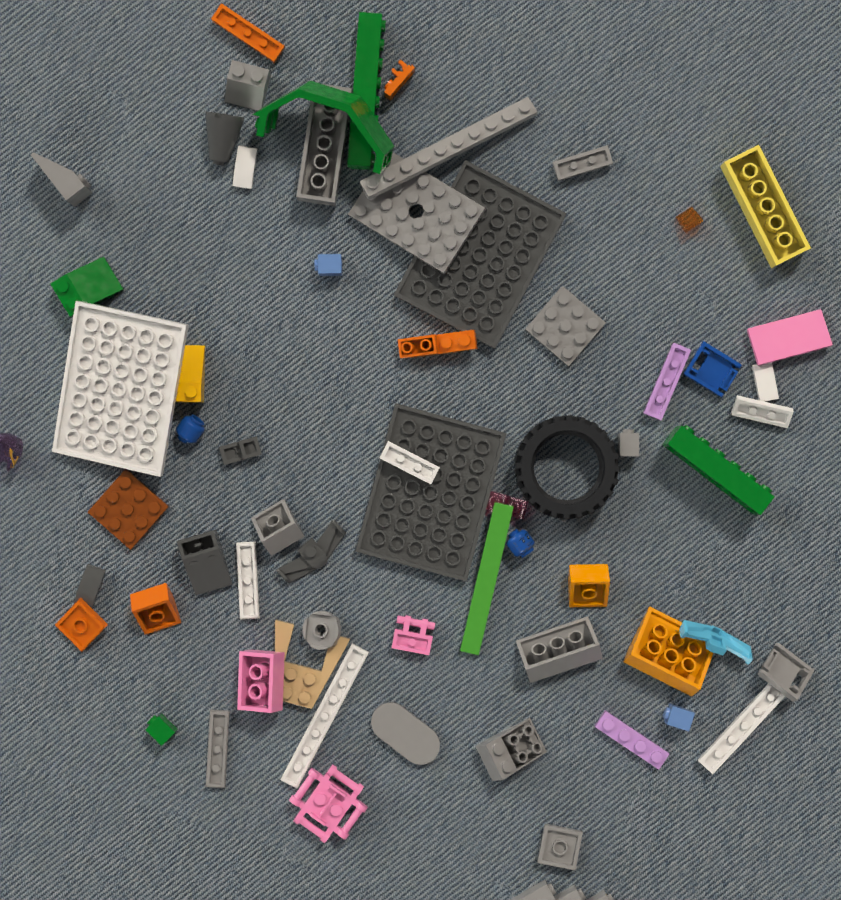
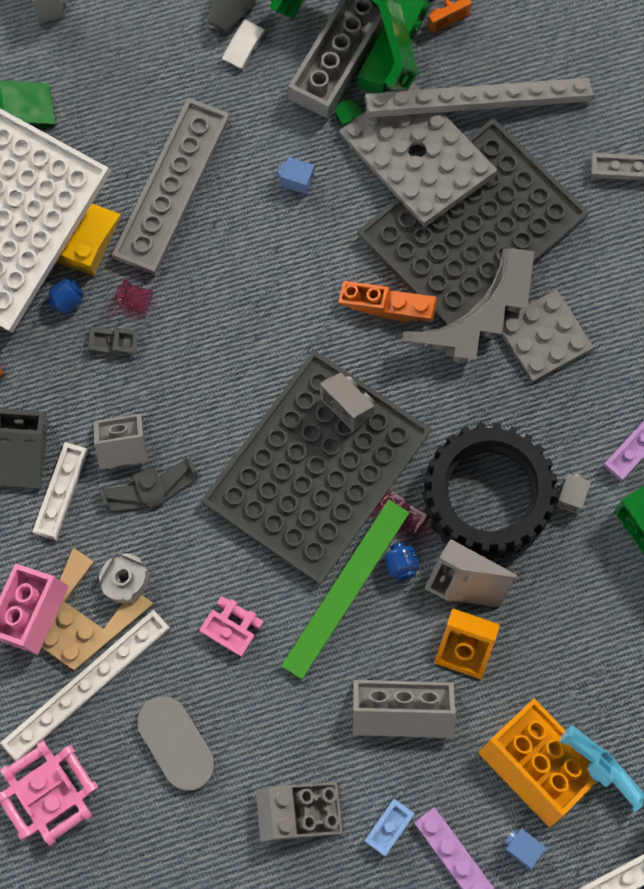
camera: 20 degrees right, 15 degrees down
white plate [380,441,440,484] -> none
none -> light grey plate [112,97,230,275]
none -> clear pink bracket [115,278,153,315]
none -> light grey slope [320,373,375,432]
none -> green tile [336,100,362,127]
none -> light blue plate [364,799,415,856]
none -> light grey arch [402,248,535,363]
none -> light grey slope [425,539,517,607]

